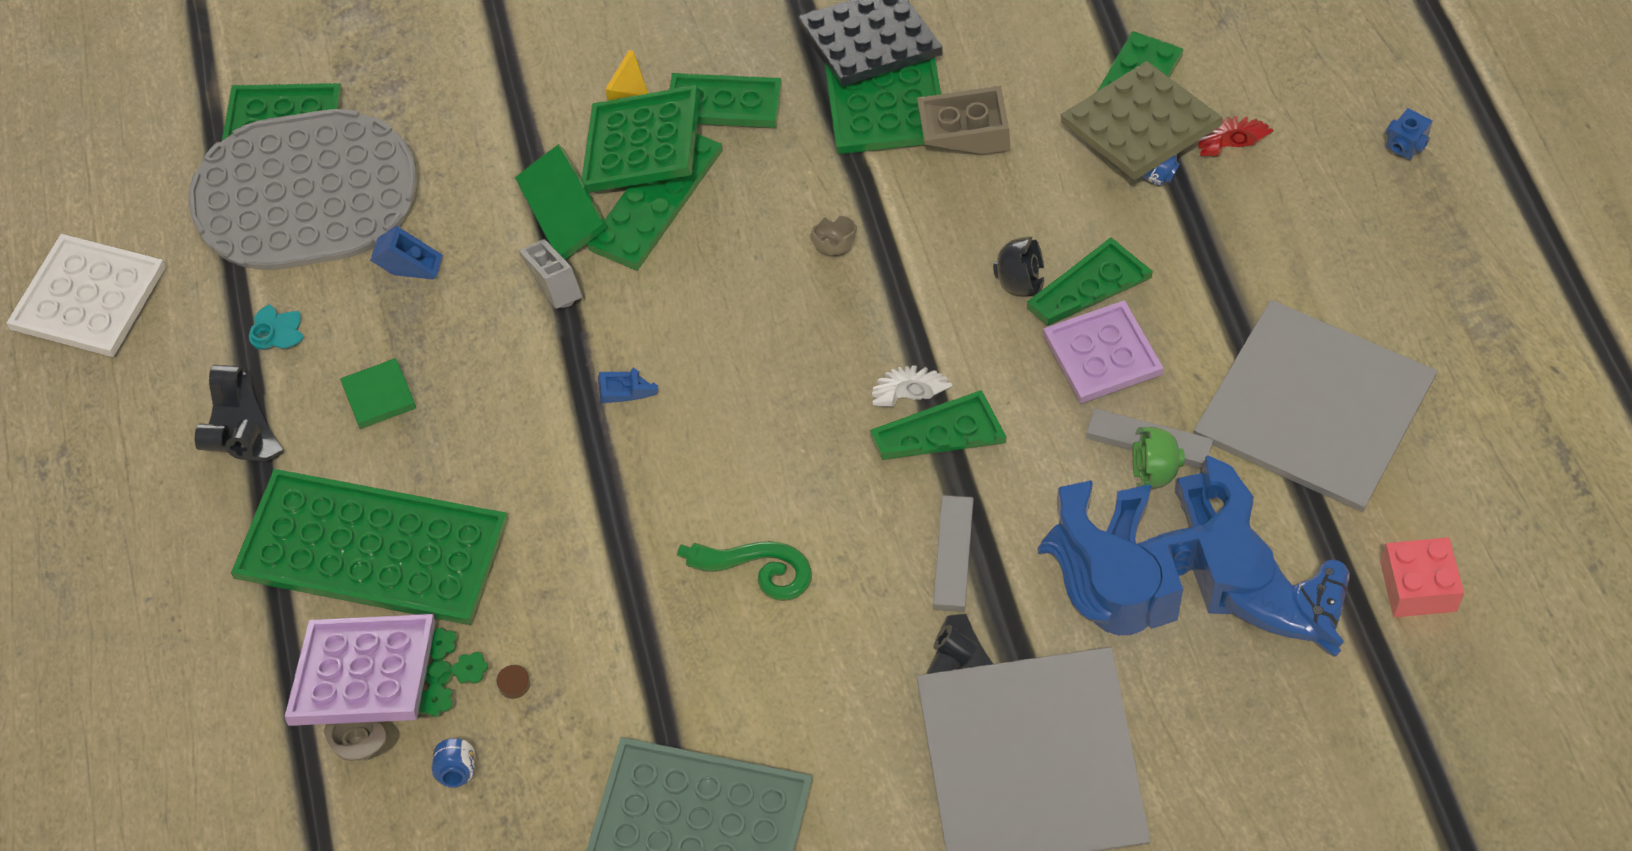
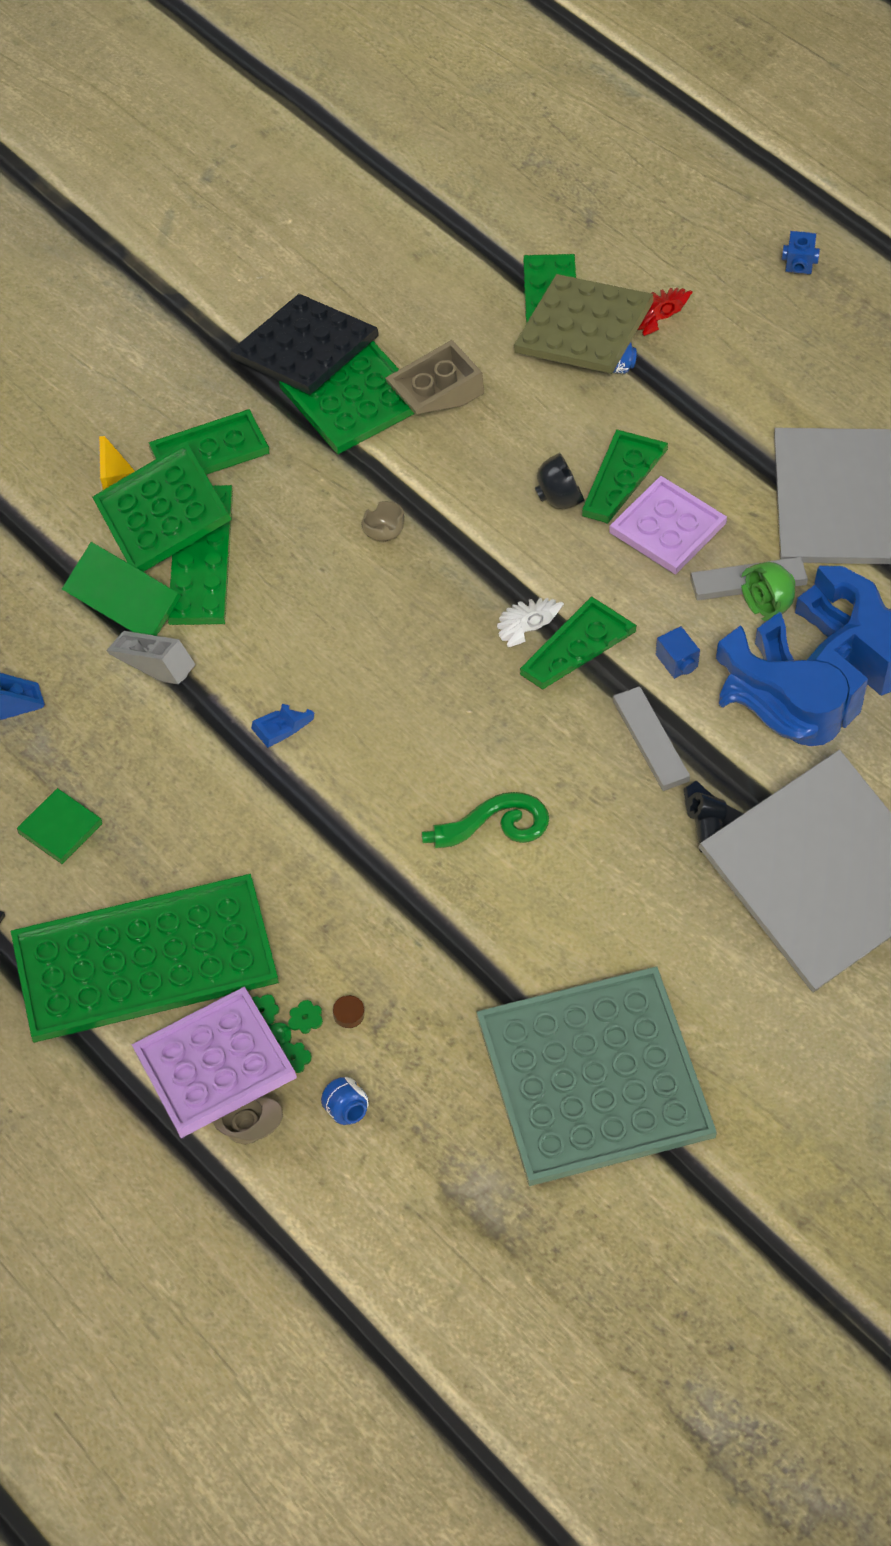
camera: 30 degrees left, 0 degrees up
none -> blue brick [655,626,700,679]

